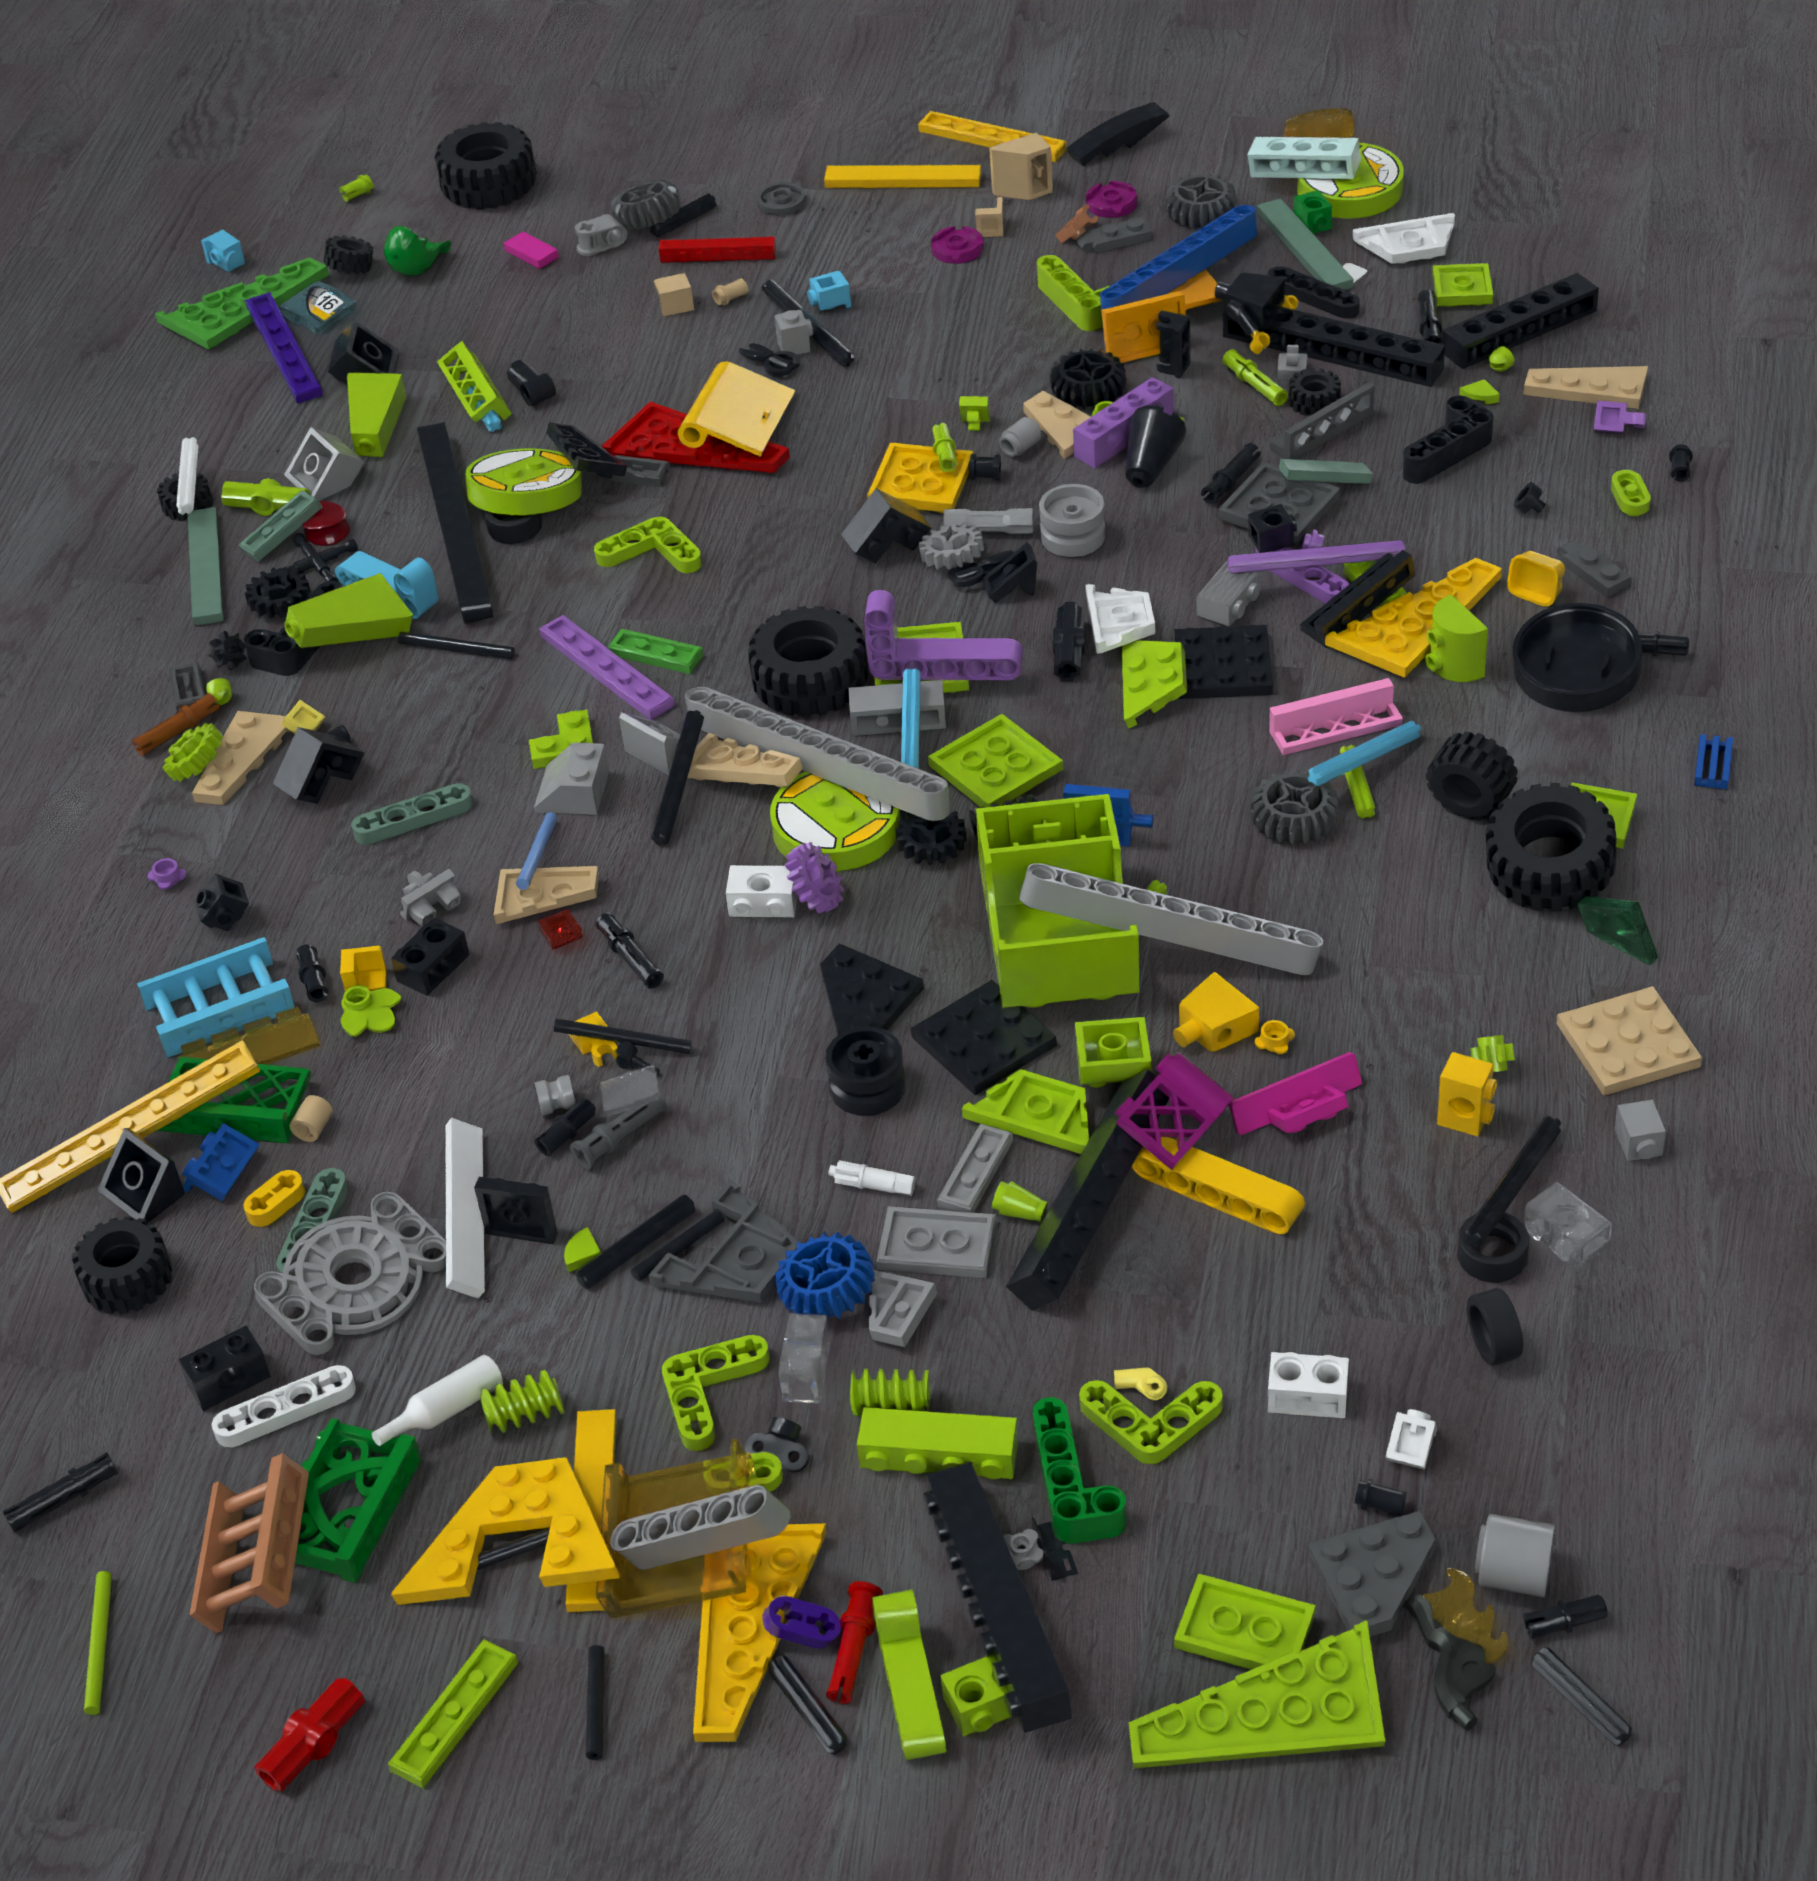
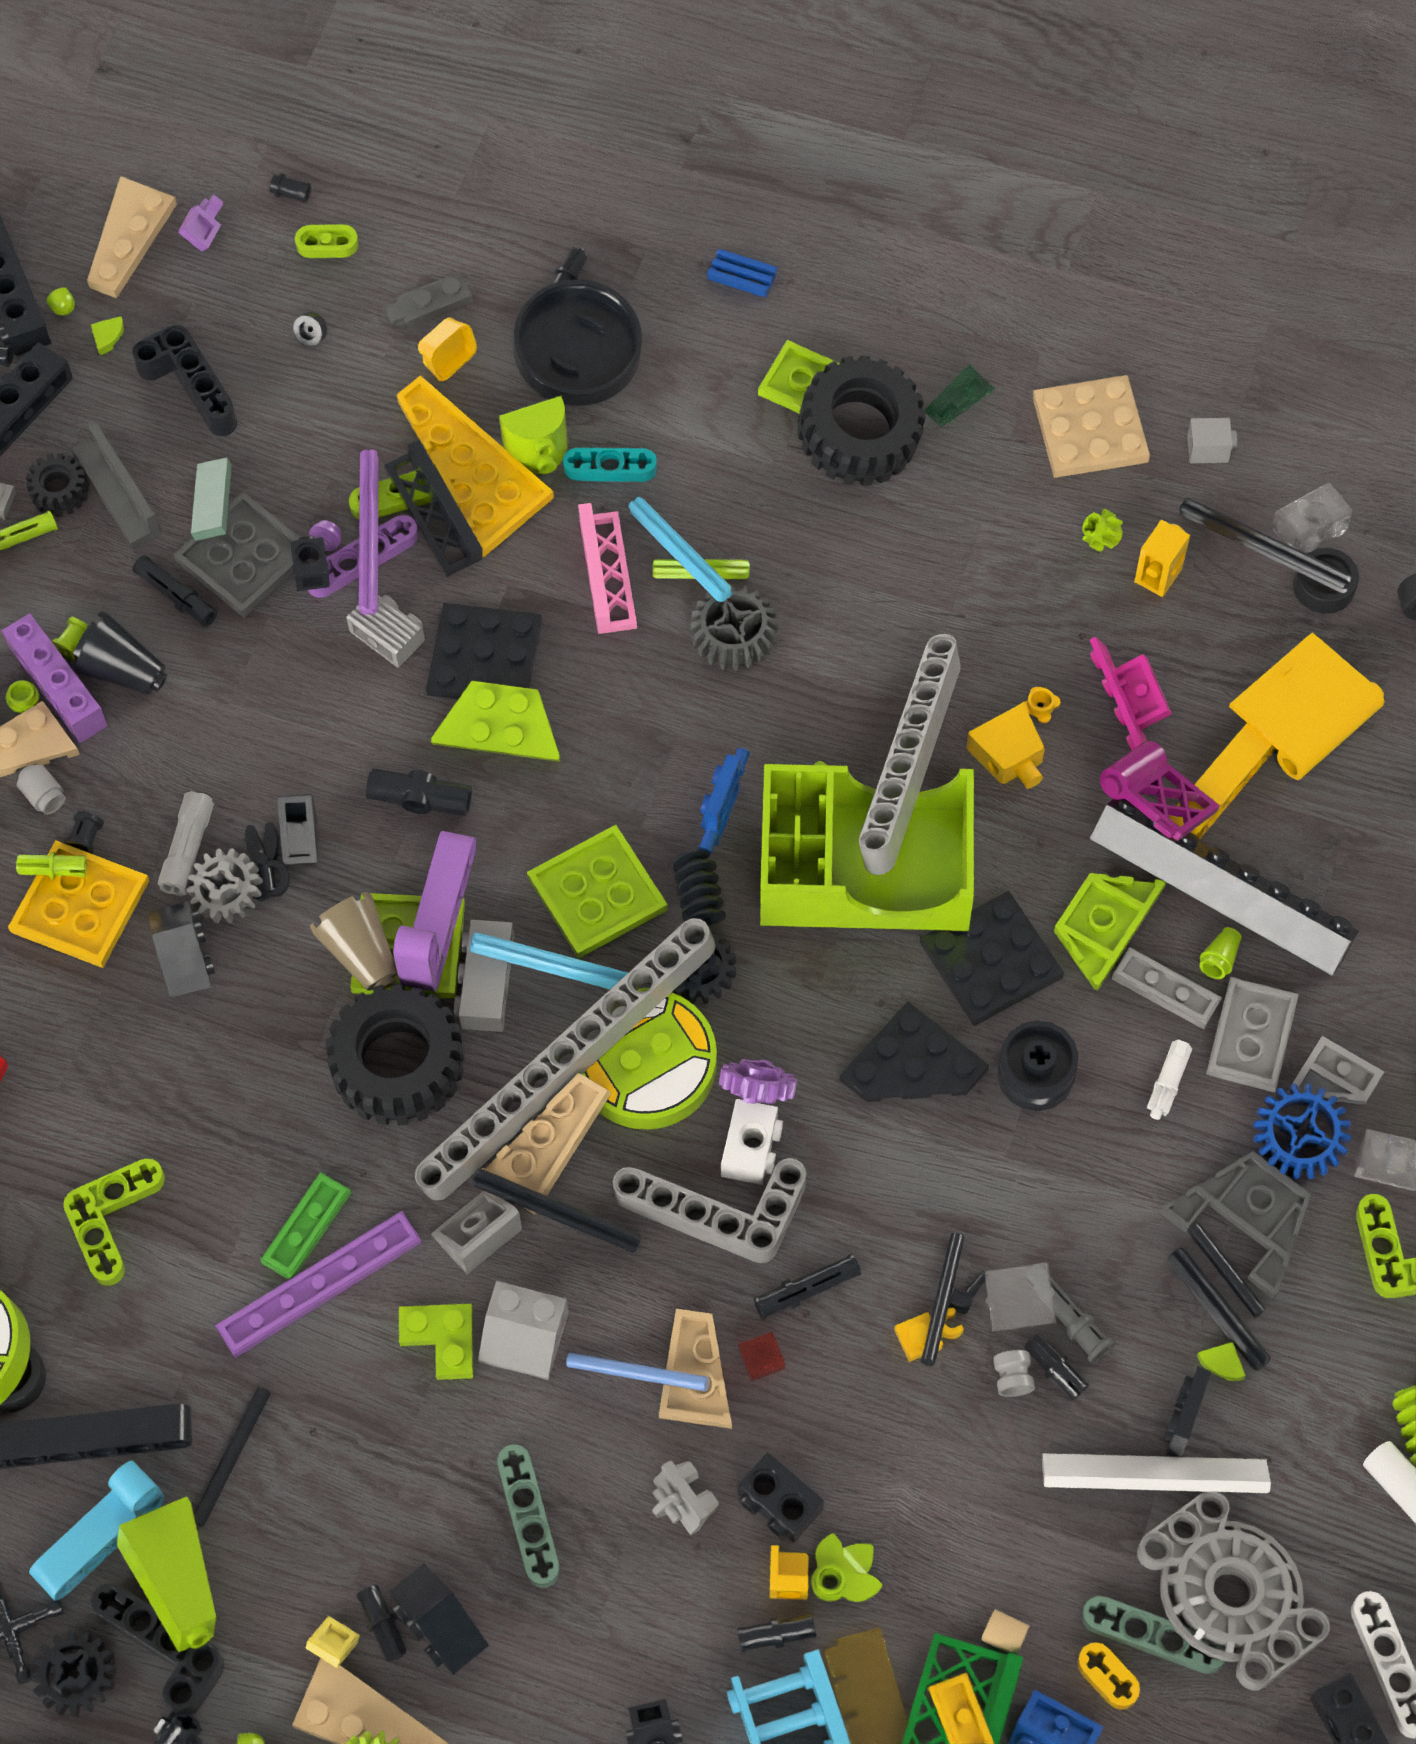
camera: 85 degrees left, 20 degrees up
light grey wheel [1039,484,1106,557] -> none
lime brick [1075,1017,1152,1088] -> none
white wing [1085,584,1155,654] -> none
black tyre [1426,732,1518,820] -> none
none -> dark tan cone [310,892,398,991]
none -> teal beam [563,448,657,482]
none -> light grey beam [613,1158,806,1263]
none -> yellow door [1229,632,1384,780]

